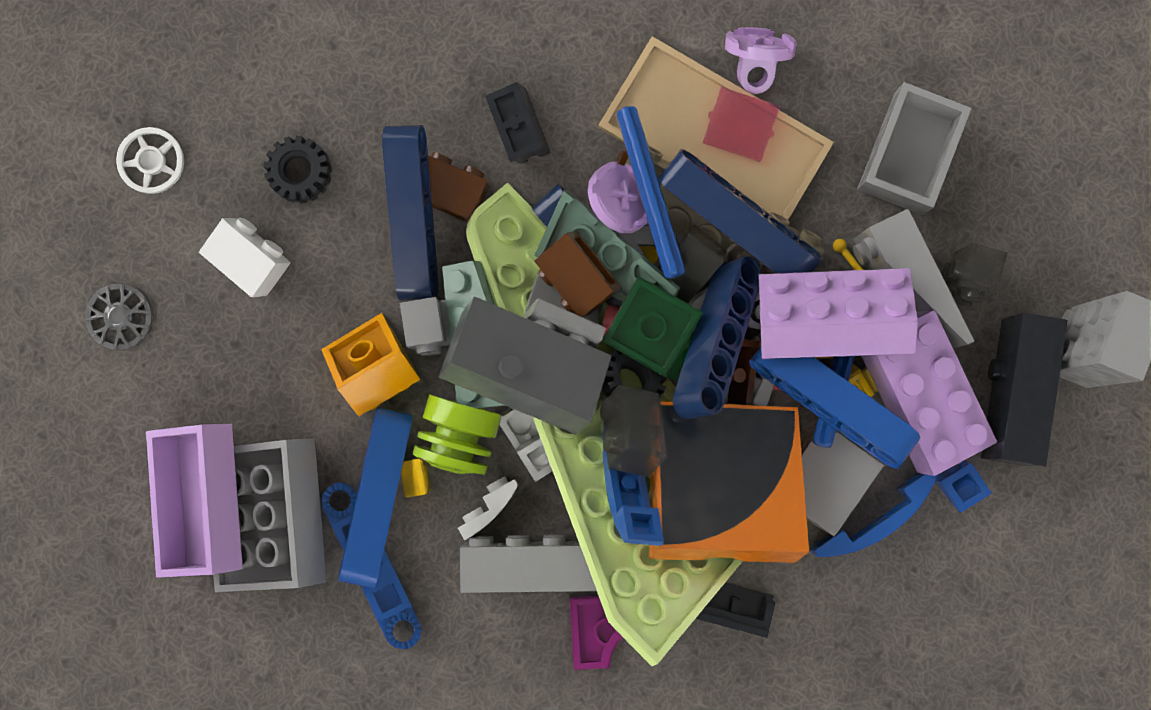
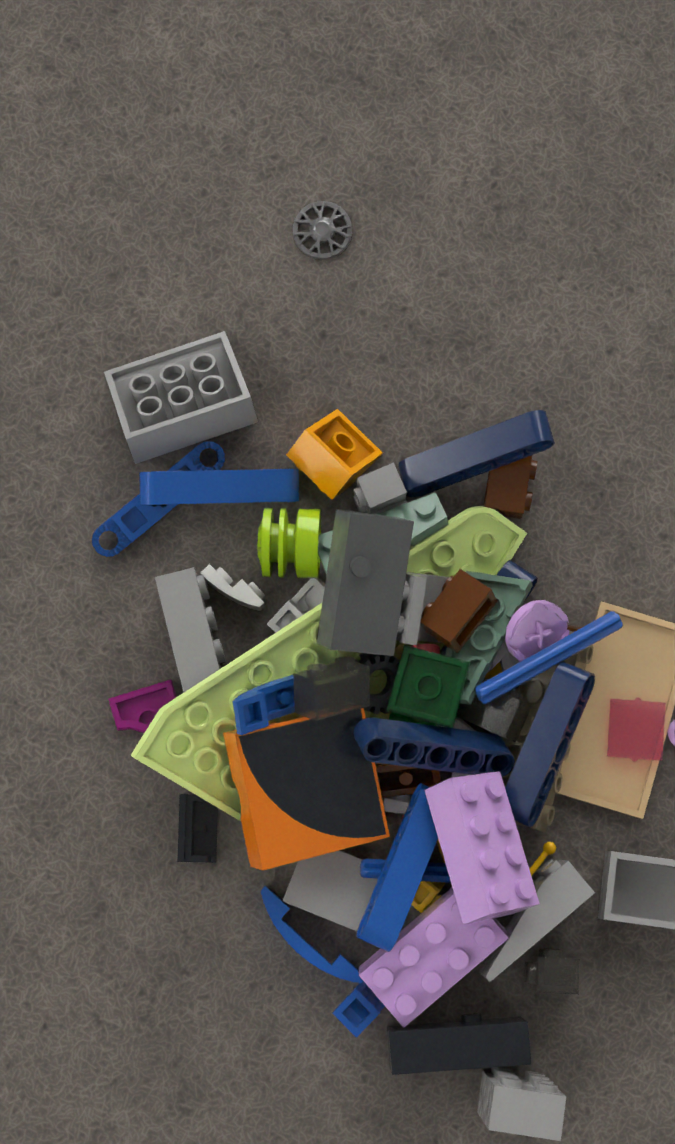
camera: 70 degrees right, 5 degrees down
white wheel [116,127,184,194] -> none
lavender piece [146,424,243,578] -> none
white brick [199,217,291,297] -> none
black tyre [264,136,332,203] -> none
yellow slope [401,458,431,497] -> none
black hinge [485,82,551,164] -> none

